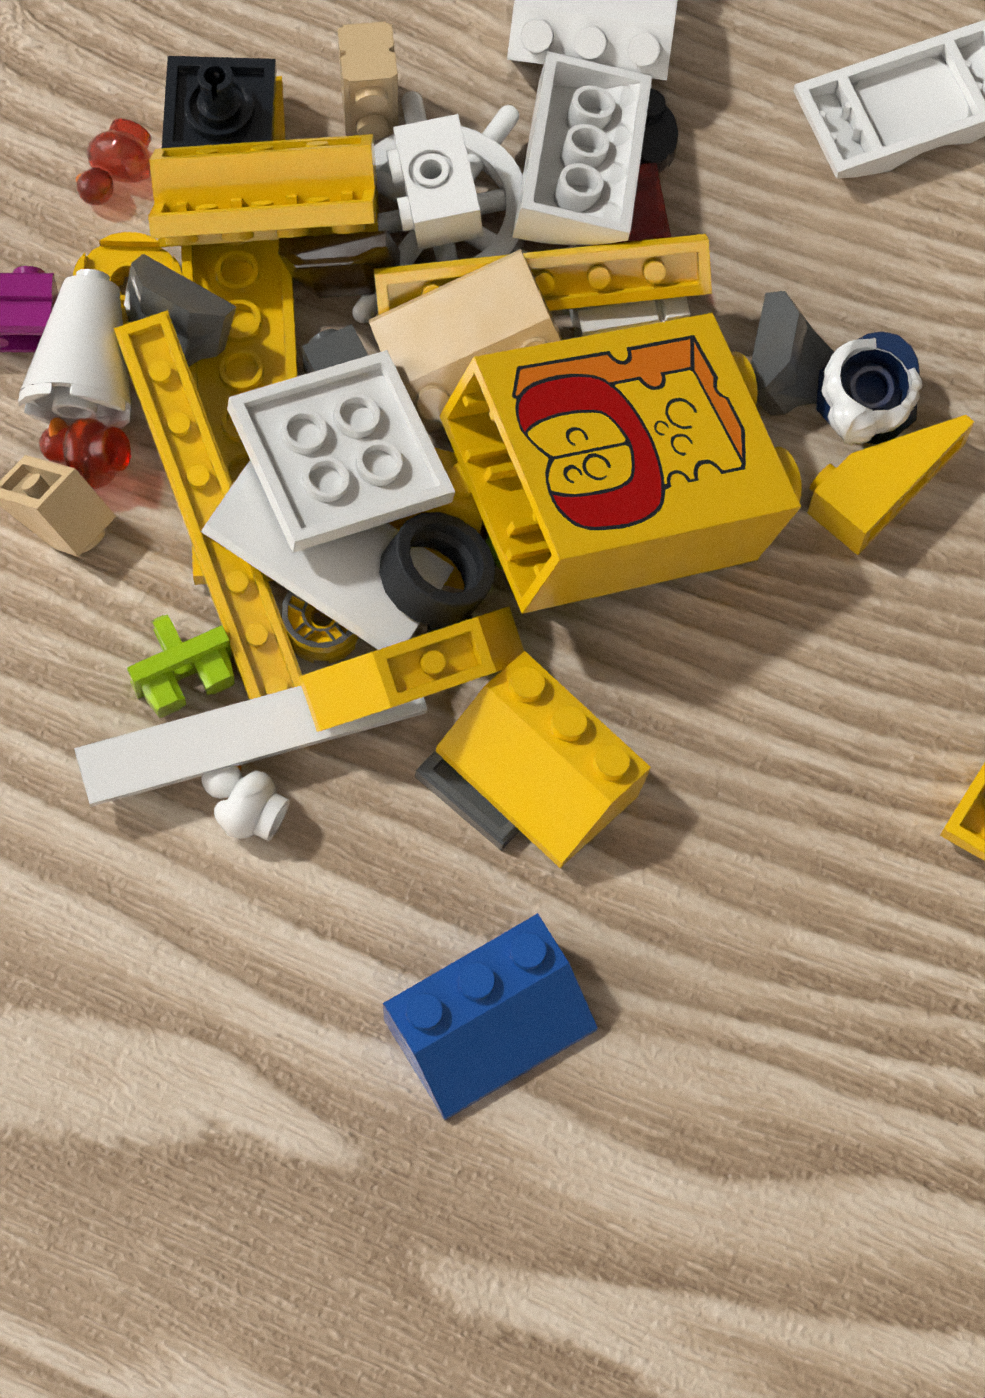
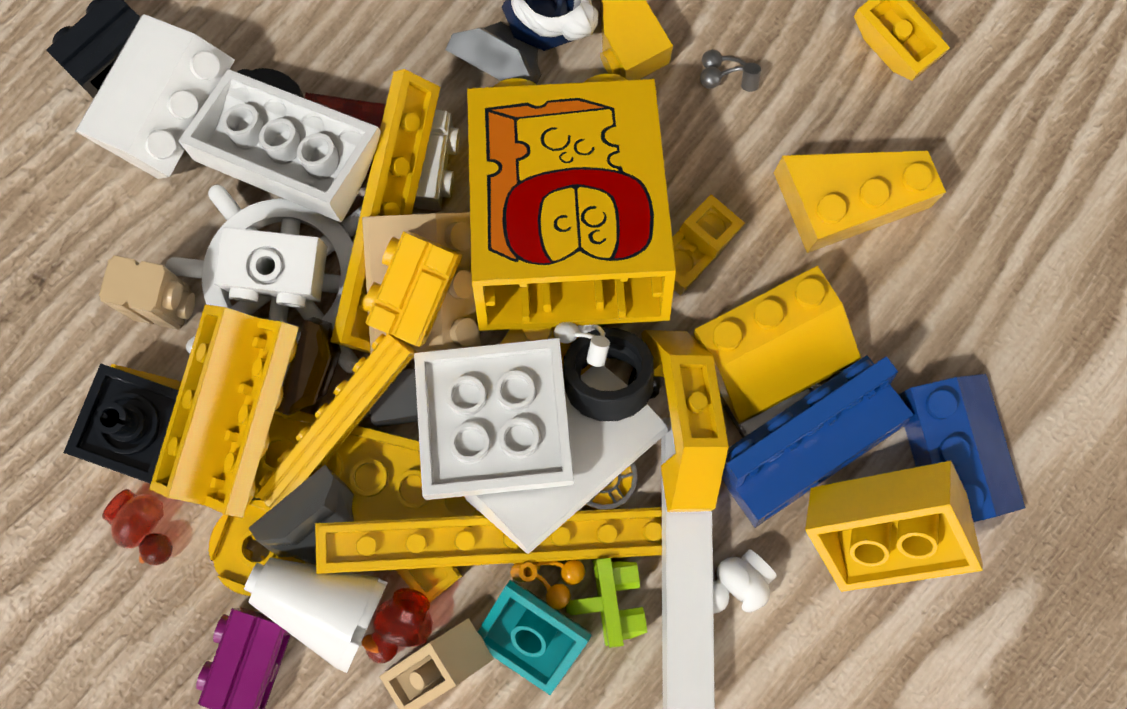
camera: 70 degrees left, 10 degrees up
none -> yellow piece [255,334,417,509]
none -> yellow brick [363,231,463,347]
none -> yellow tile [396,566,463,607]
none -> teal slope [478,580,592,695]
none -> light orange piece [510,560,585,610]
none -> white piece [554,322,610,367]
none -> yellow slope [672,194,745,296]
none -> flat silver piece [700,50,761,92]
none -> blue brick [722,355,914,528]
none -> yellow wedge [774,151,946,253]
none -> yellow slope [805,461,983,592]

